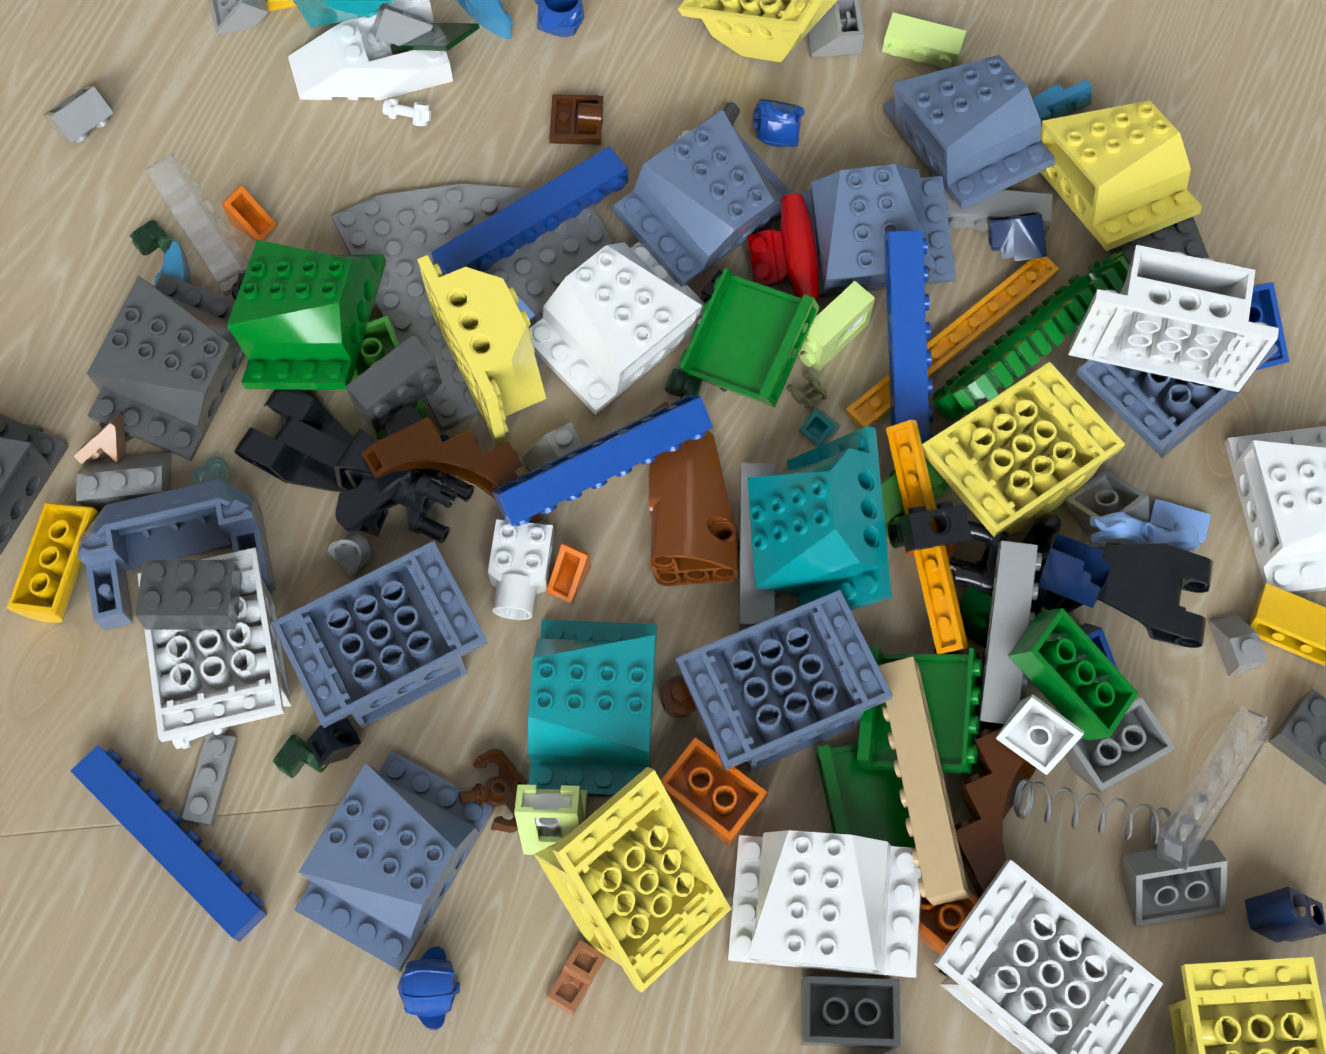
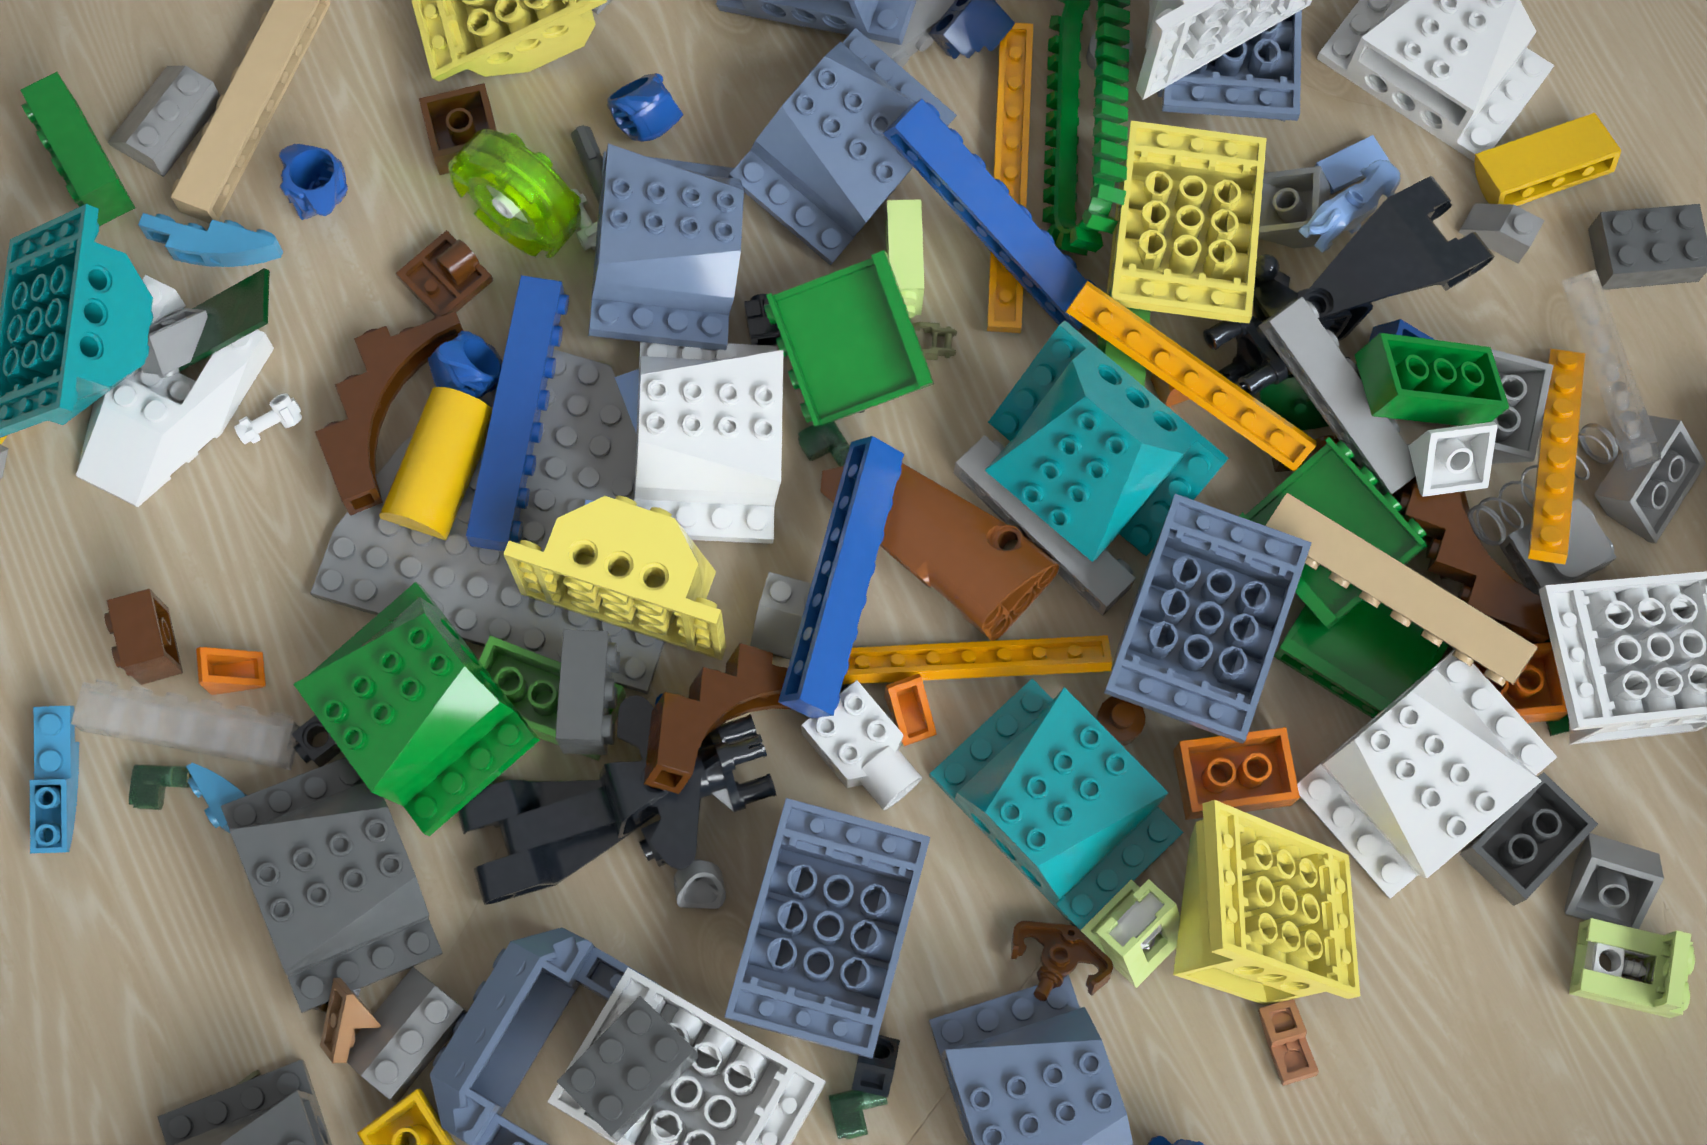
camera: 50 degrees left, 5 degrees up
clear light blue tile [192,457,228,484] -> none
red plate [747,193,819,301] -> none
teal slope [799,408,841,446] -> none
black brick [888,501,972,552] -> none
dark blue piece [1038,535,1110,608] -> none
none -> dark azure slope [29,706,79,854]
none -> reddish brown brick [104,588,183,685]
none -> reddish brown arch [315,311,463,516]
none -> yellow brick [379,387,493,541]
none -> reddish brown brick [419,83,505,176]
none -> blue piece [428,331,503,399]
none -> clear neon green piece [448,129,581,258]
none -> light orange plate [842,635,1112,684]
none -> light grey brick [1499,498,1617,596]
none -> light orange plate [1528,348,1585,565]

